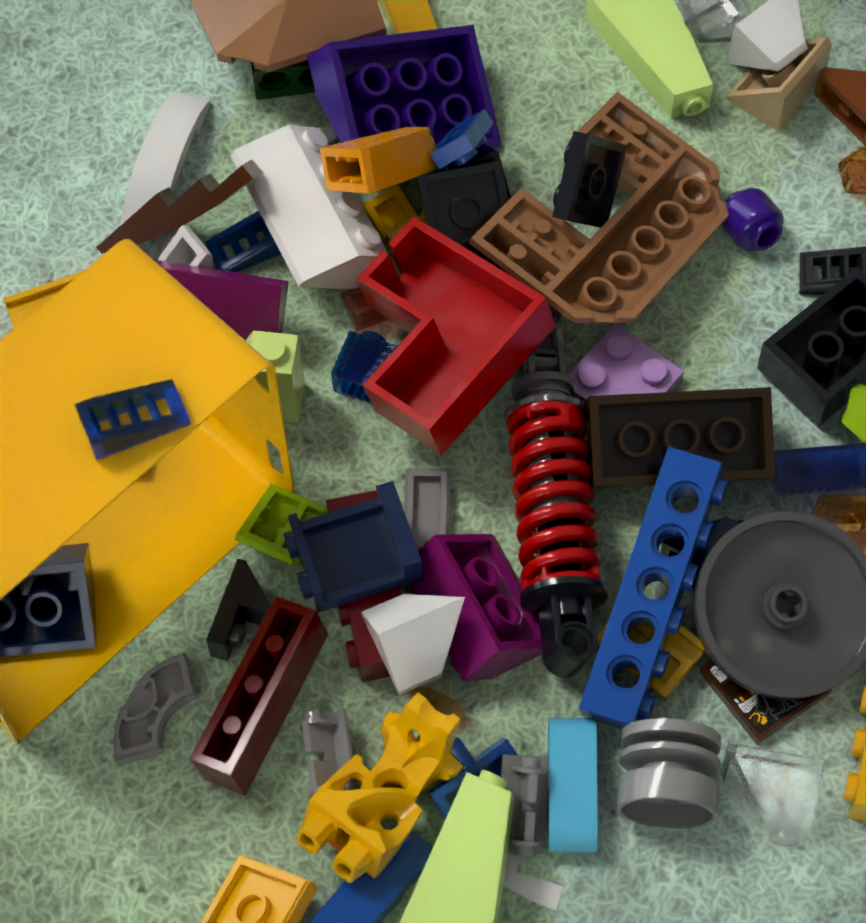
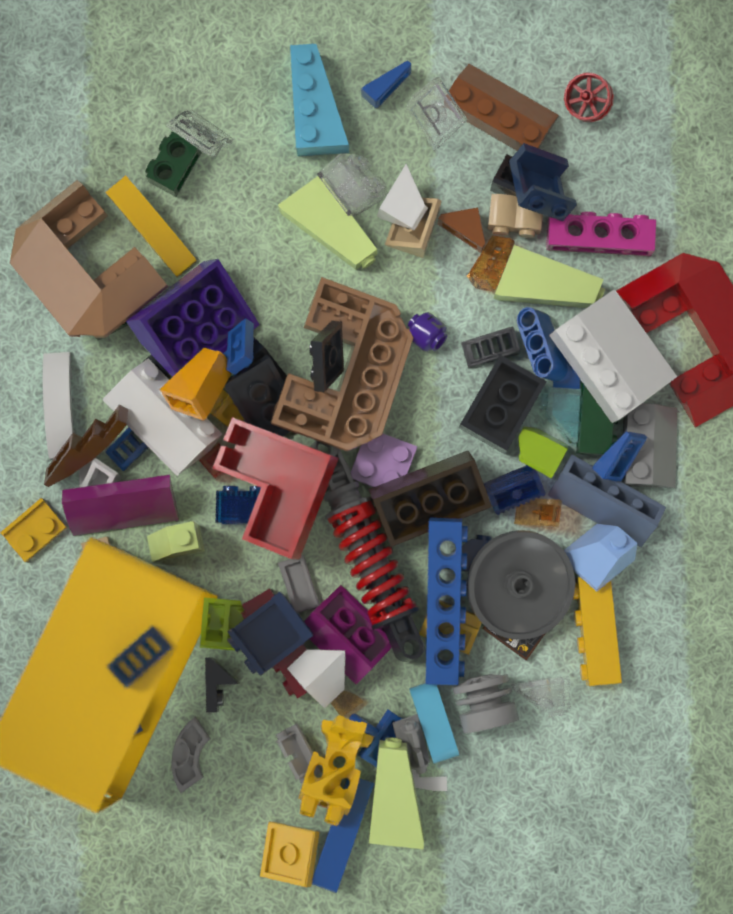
camera: 20 degrees left, 20 degrees up
dark red brick [190,596,328,796] -> none

